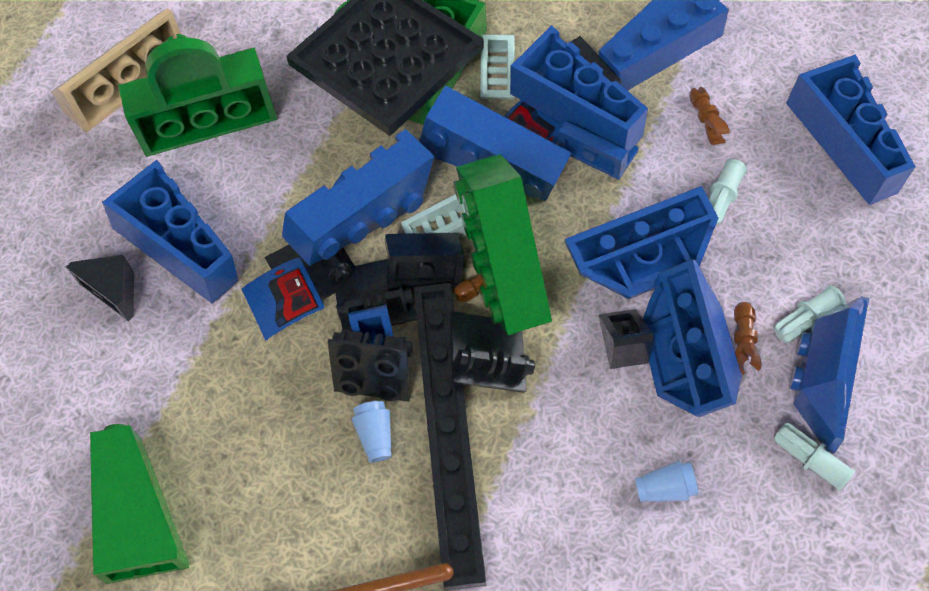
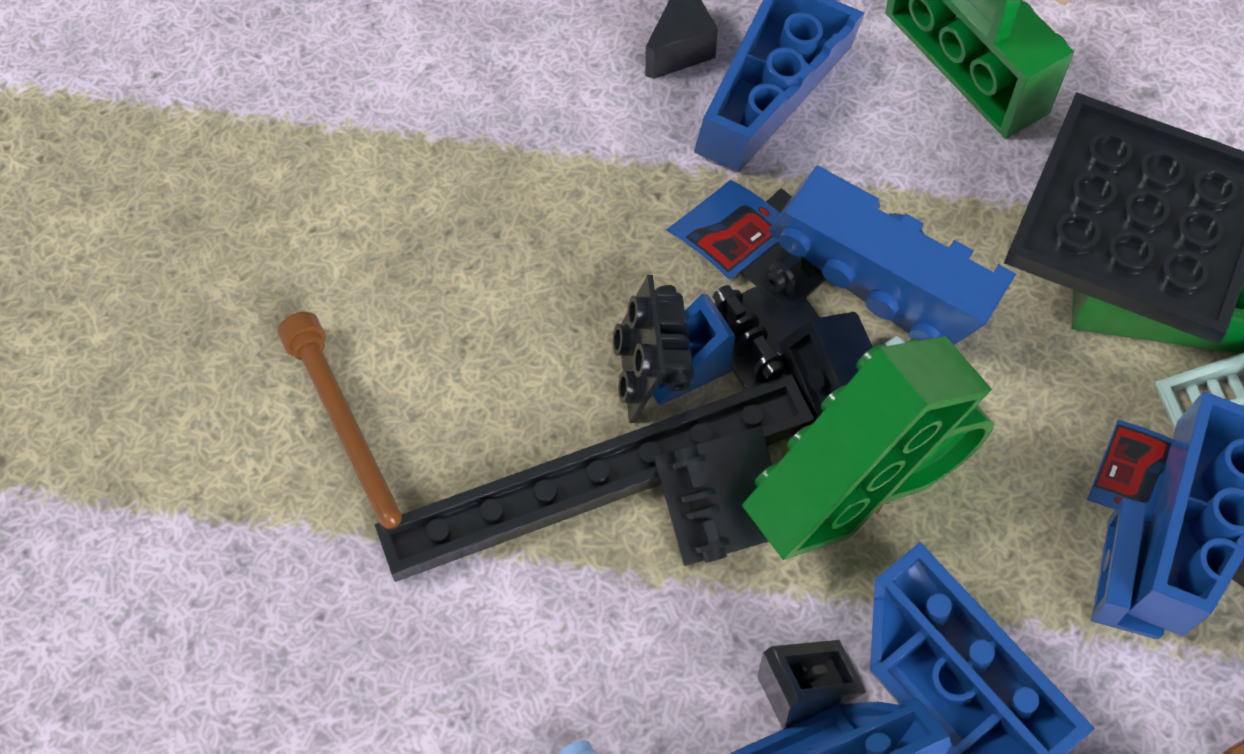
camera: 70 degrees right, 0 degrees up
green slope [90,424,189,584] -> none
light blue cone [351,401,392,463] -> none
blue wedge [419,86,572,201] -> none

